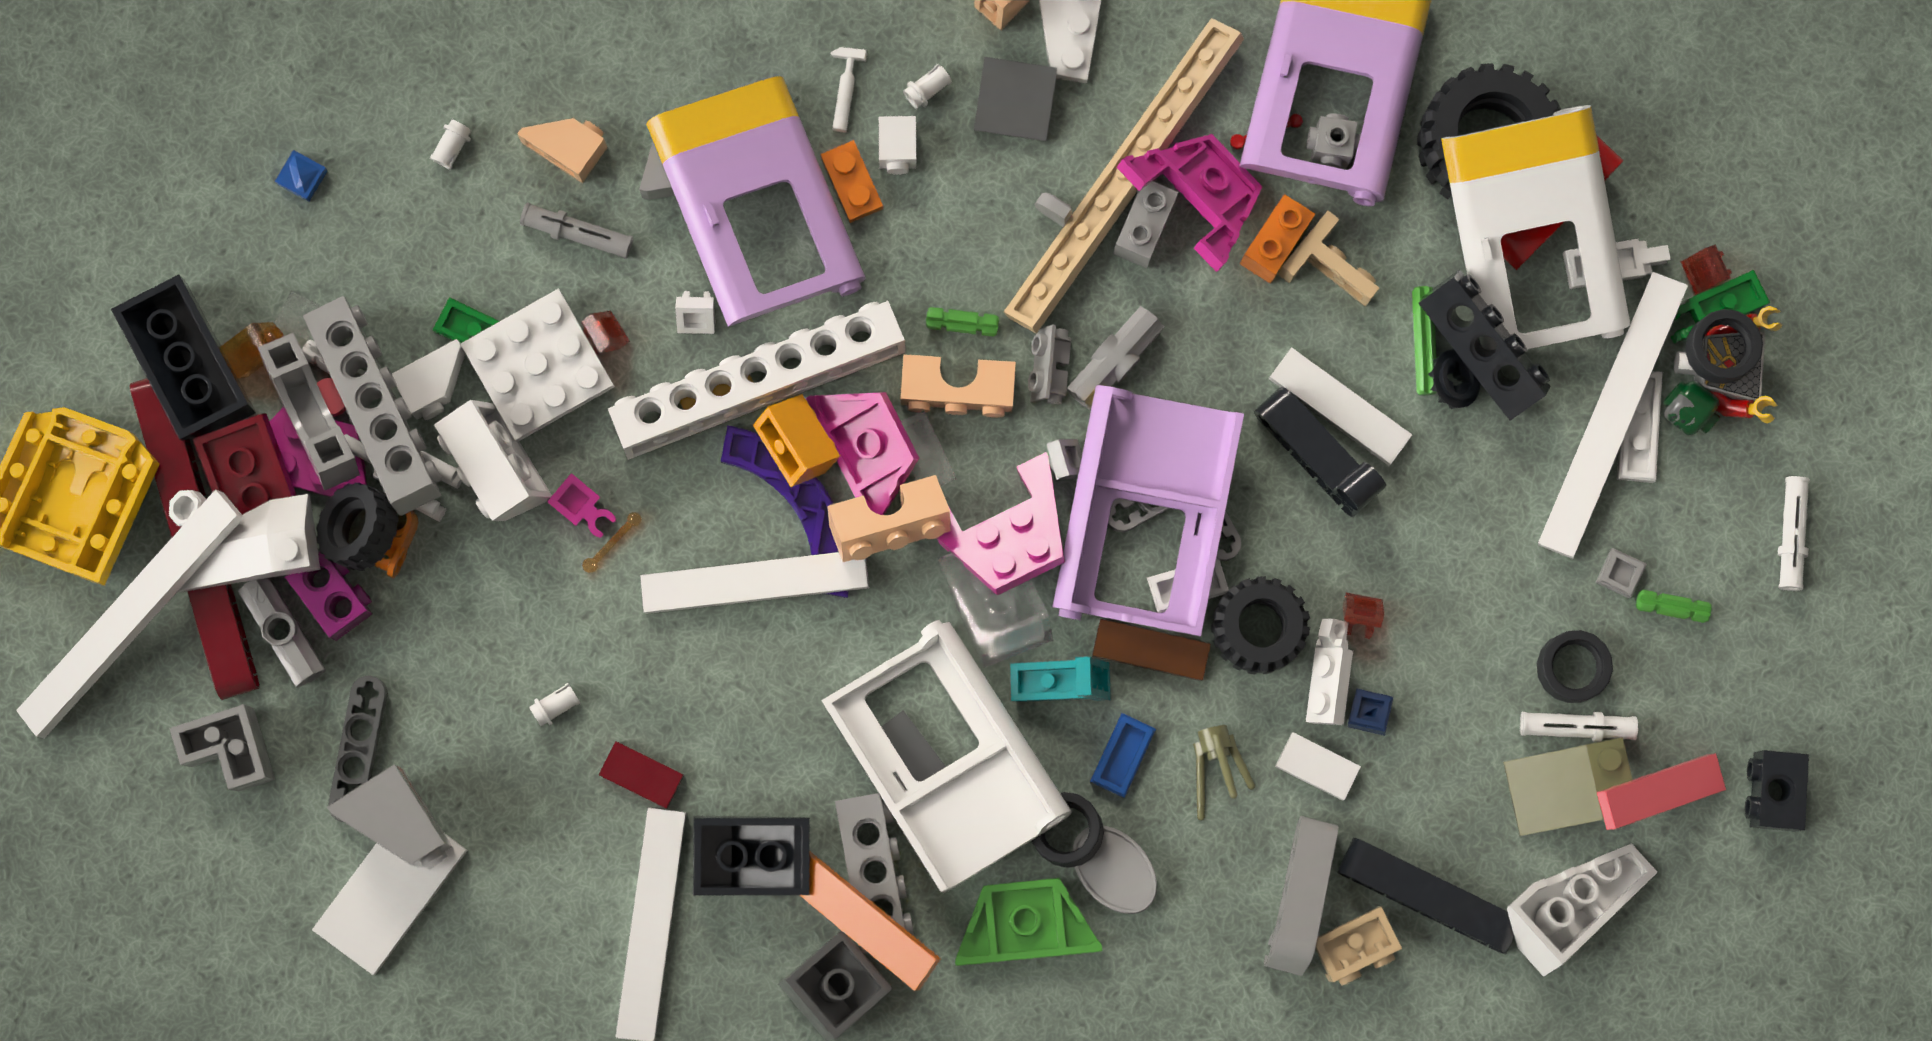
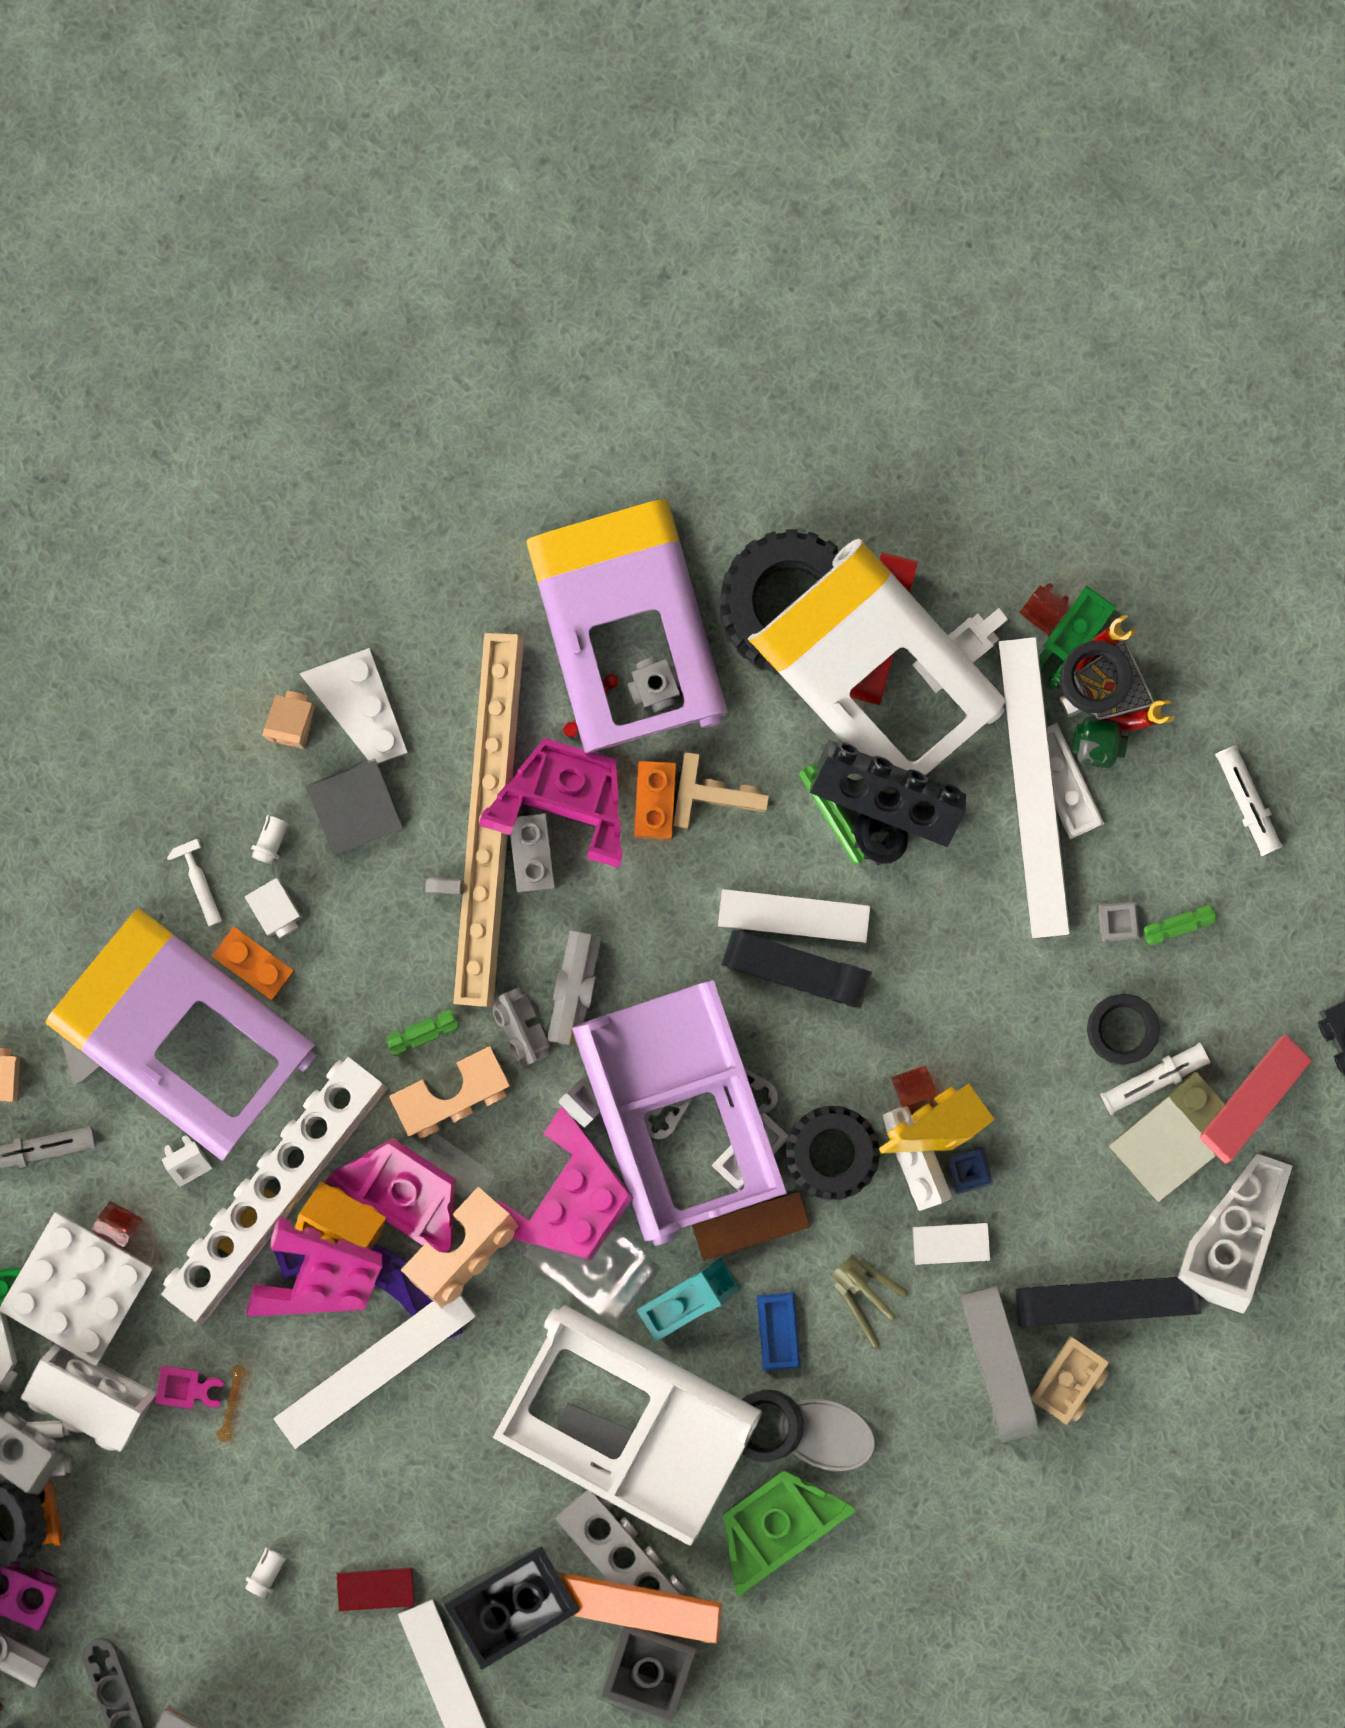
camera: 20 degrees left, 5 degrees up
none -> dark pink wing [247,1218,382,1316]
none -> yellow slope [879,1083,995,1153]

